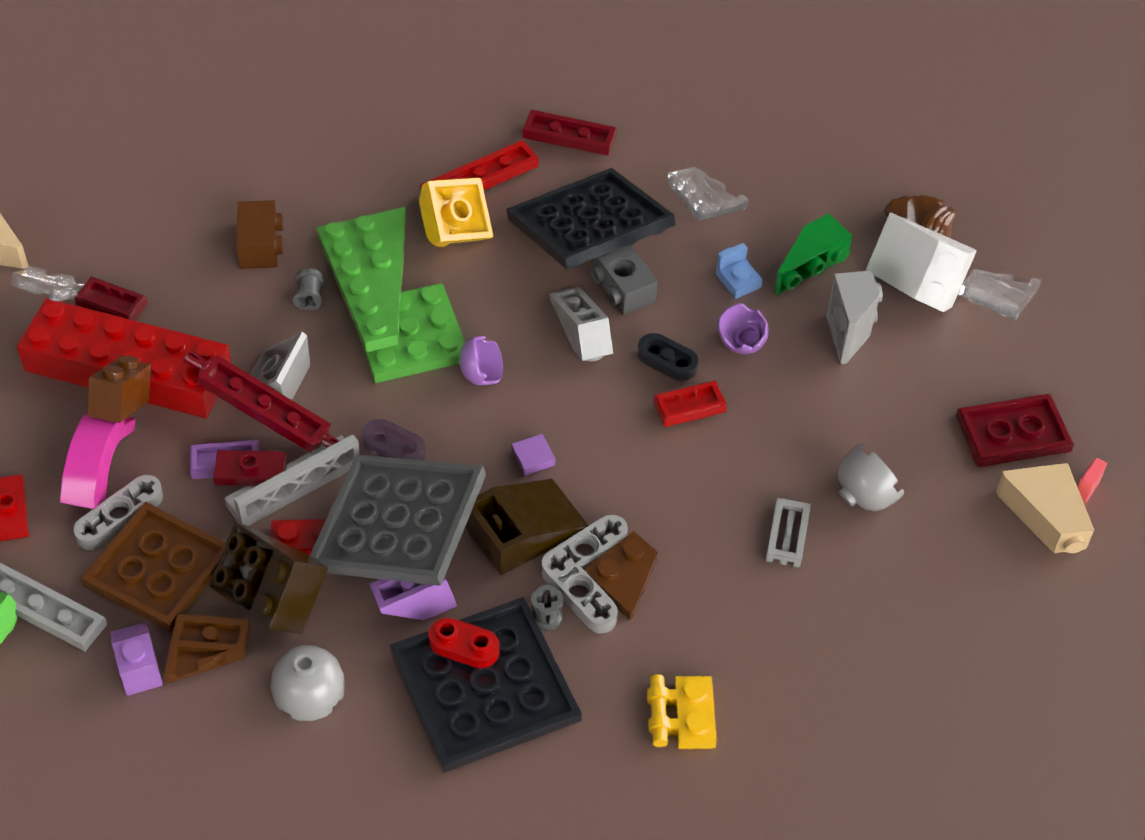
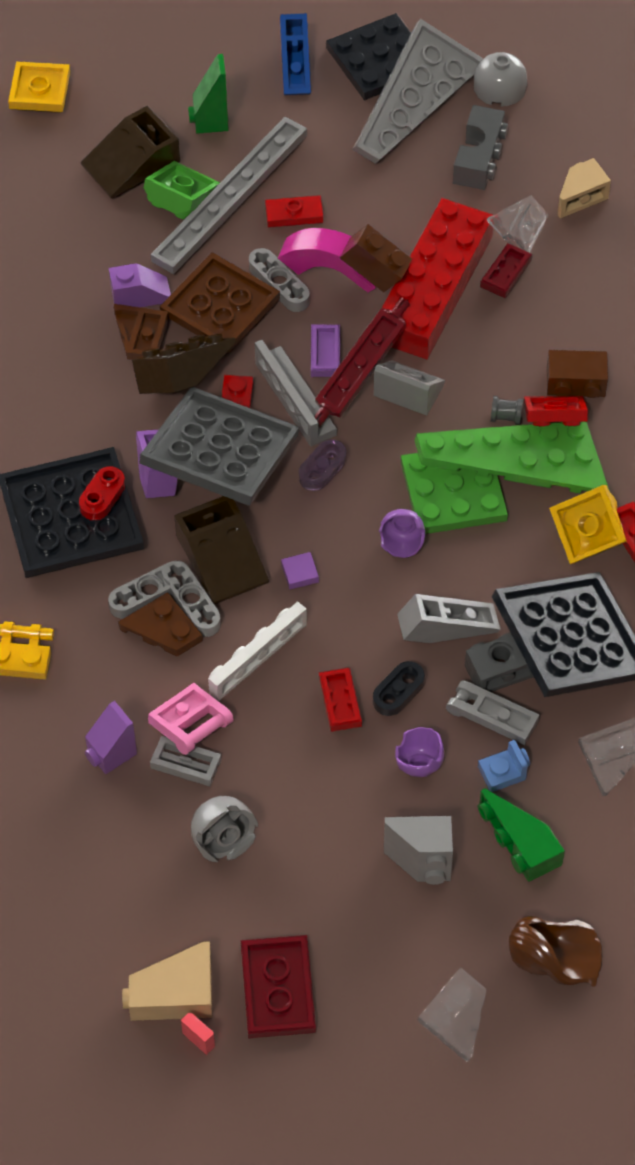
camera: 100 degrees right, 5 degrees up
dark red plate [213,450,287,487] -> none
light grey cylinder [270,645,345,721] -> none
dark grey bush [531,585,563,631] -> none
white slope [866,213,977,312] -> none
none -> medium lavender slope [85,701,137,774]
none -> bright pink plate [148,683,234,755]
none -> white plate [208,601,307,701]
none -> light grey plate [446,680,540,745]
none -> red plate [524,396,588,426]

